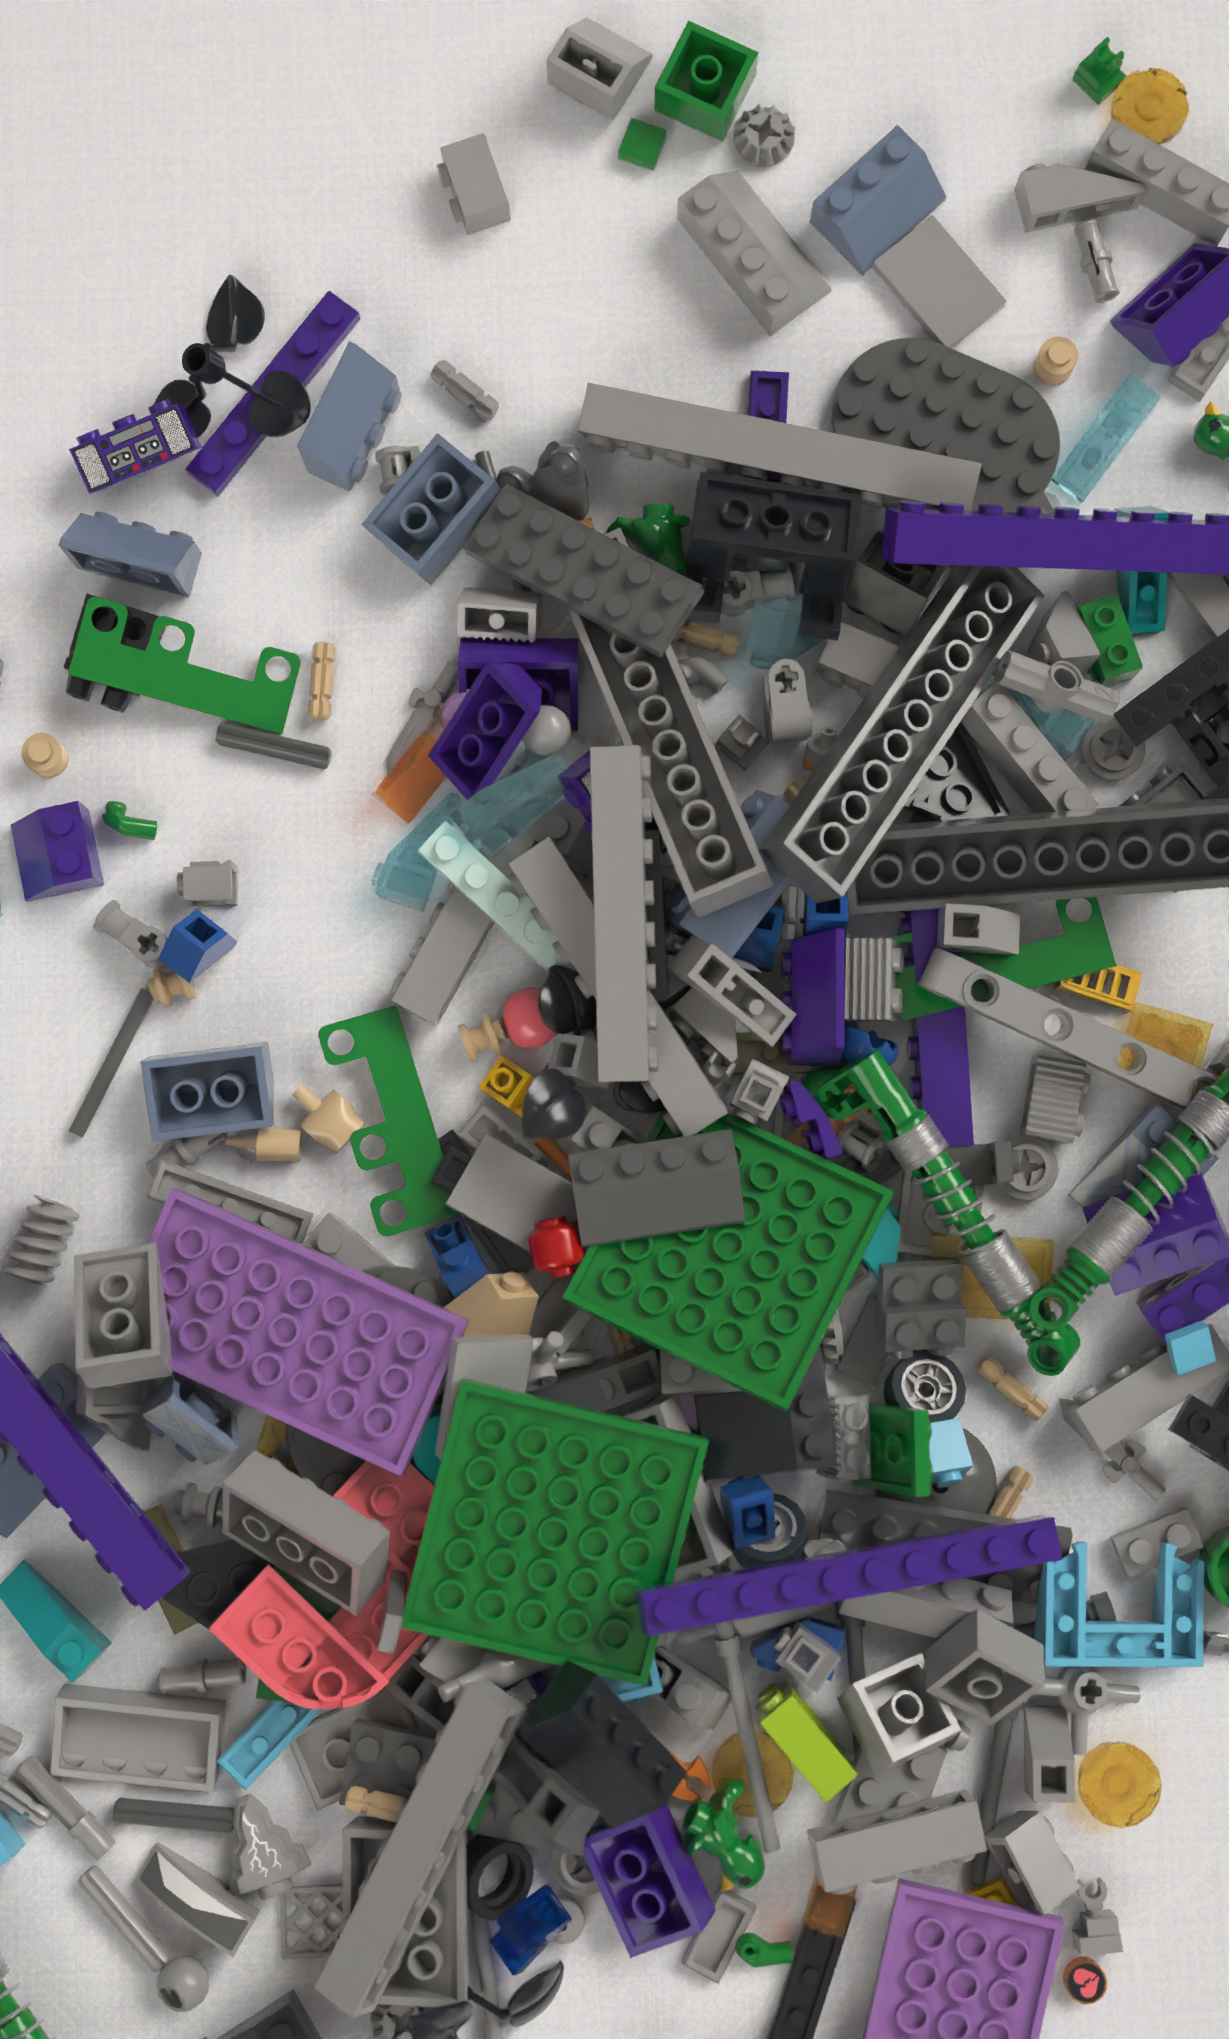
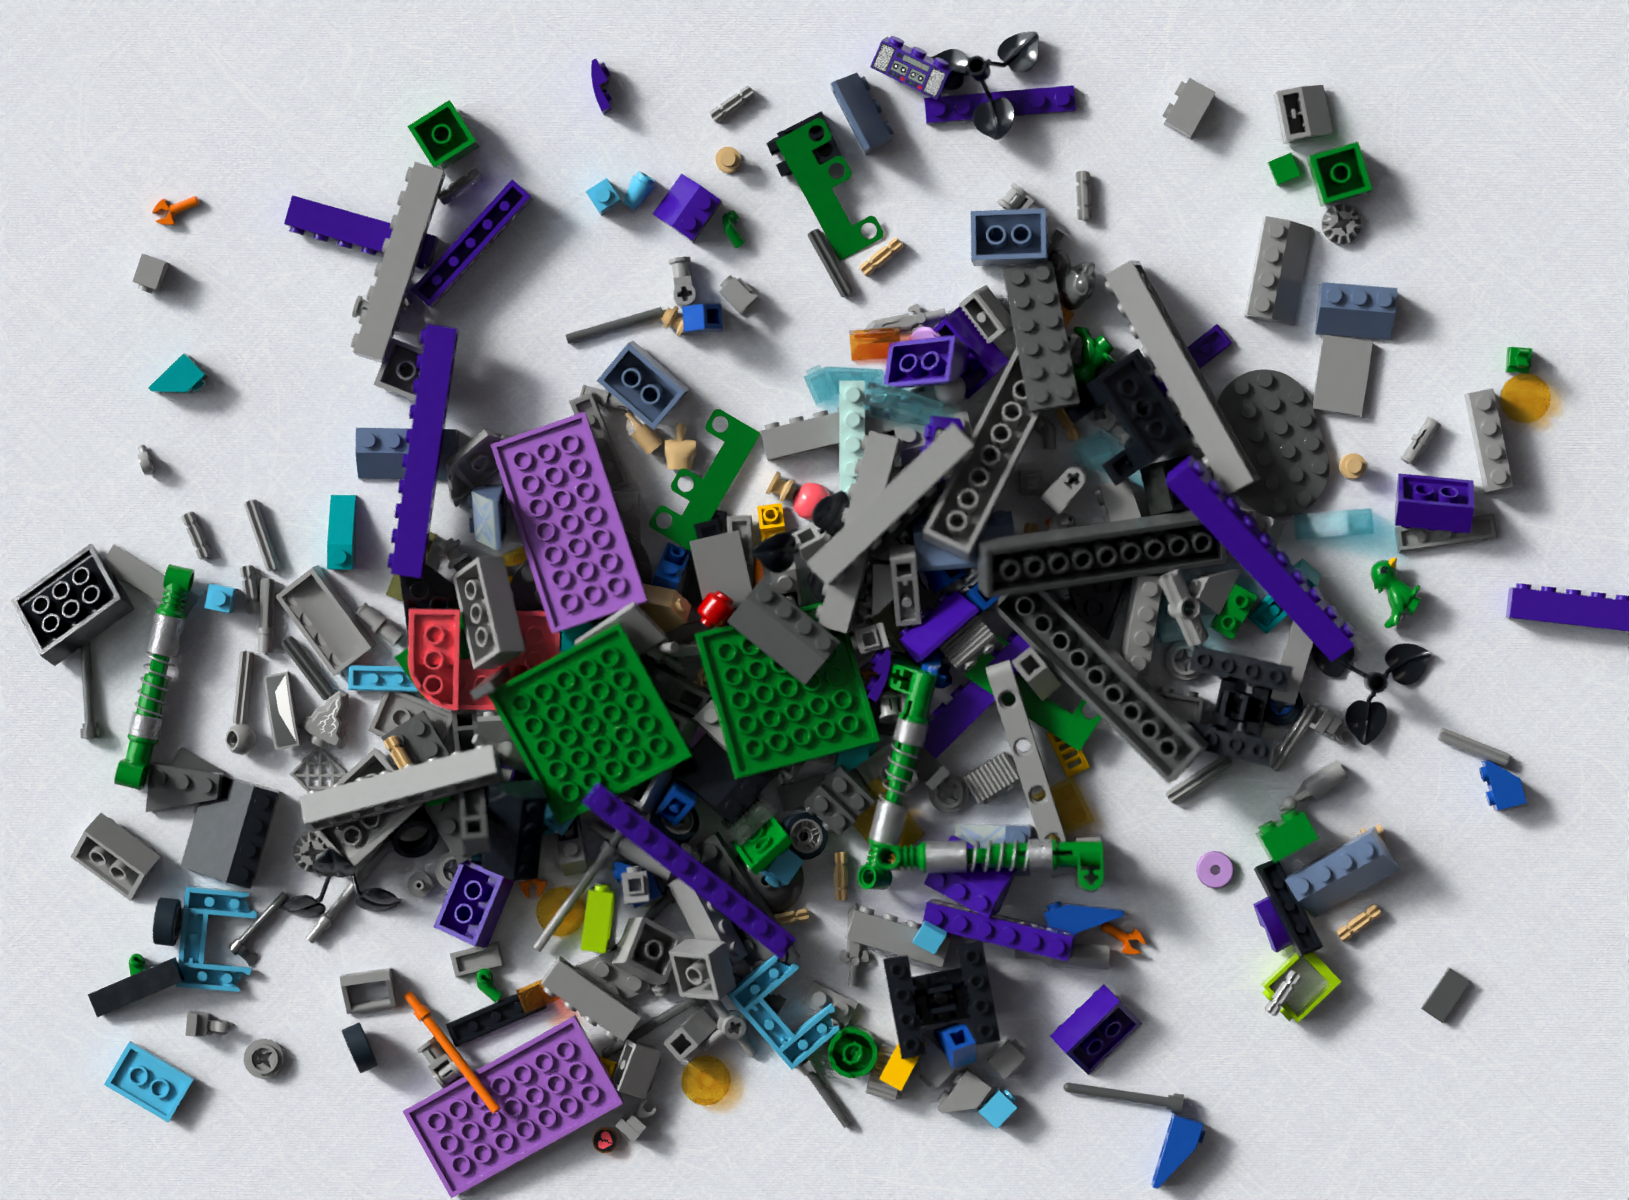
camera: 45 degrees right, 5 degrees up
light grey piece [2,1195,80,1284] -> none
light grey slope [74,1242,172,1389] -> none
sand blue slope [297,341,402,492] -> none
clear blue slope [489,1884,572,1976] -> none
green animal [682,1778,765,1891] -> none
light grey slope [1015,164,1145,233] -> none

